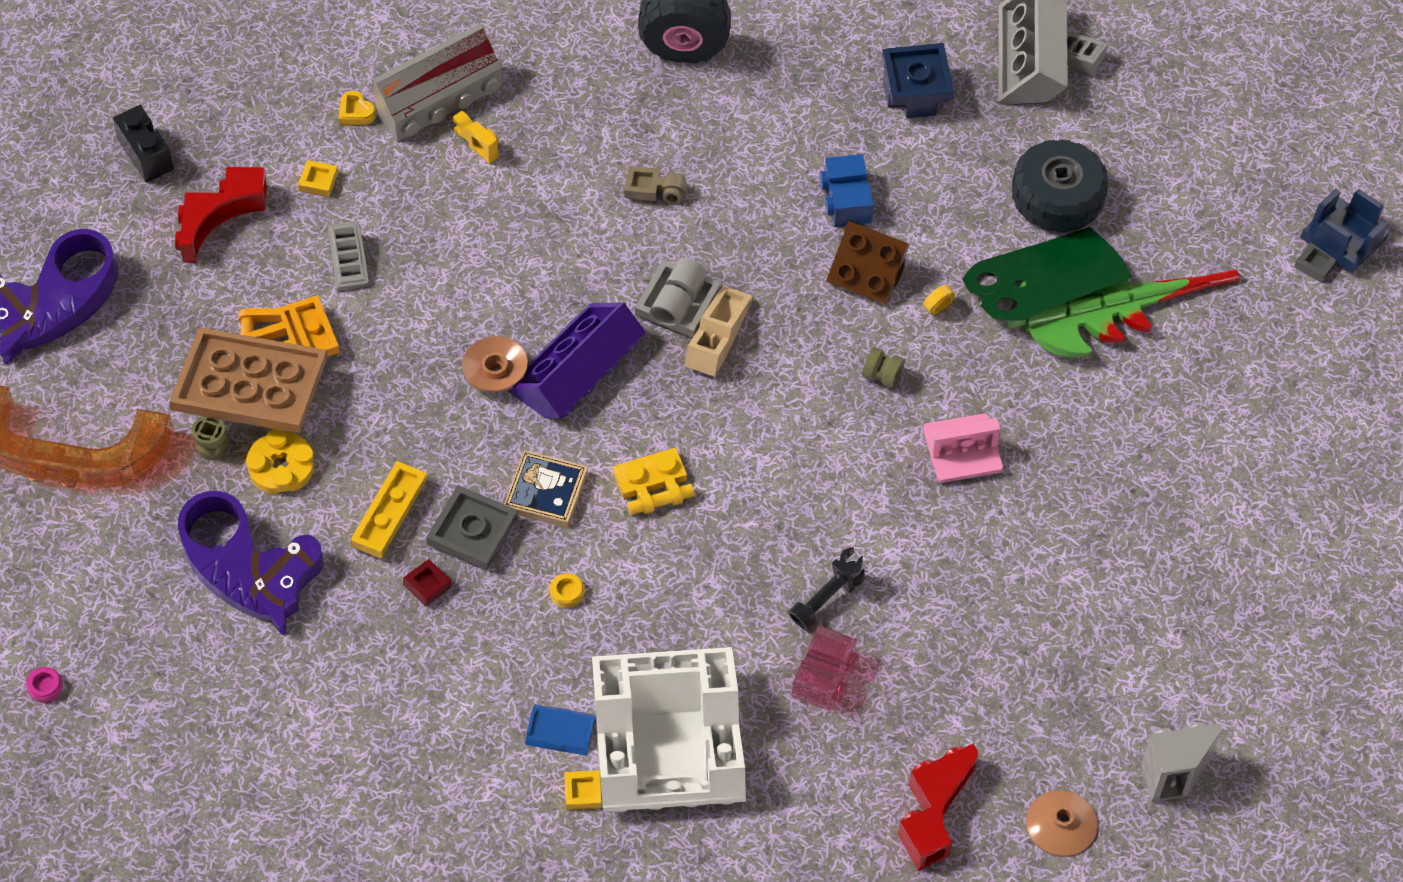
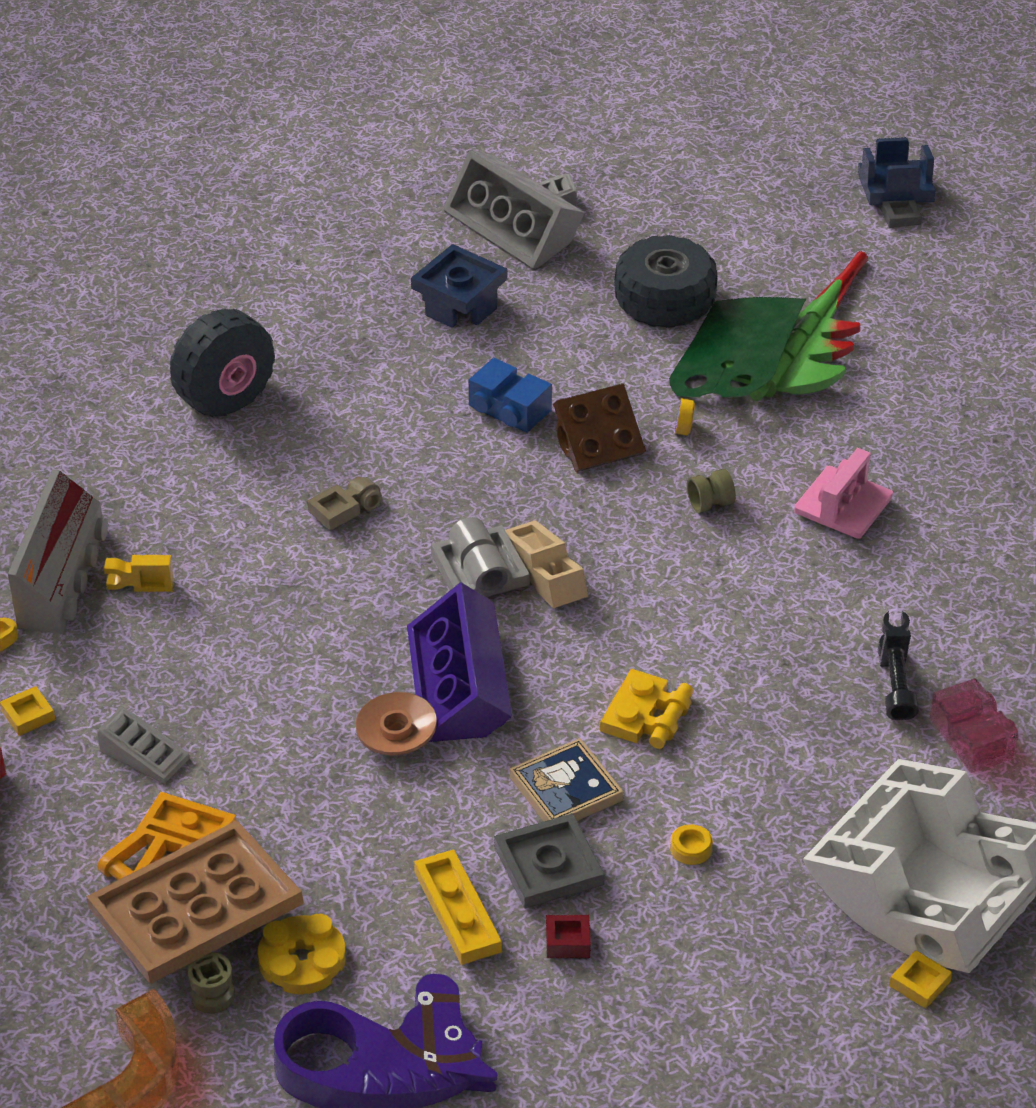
camera: 45 degrees left, 15 degrees down
blue piece [525,704,596,756] -> none

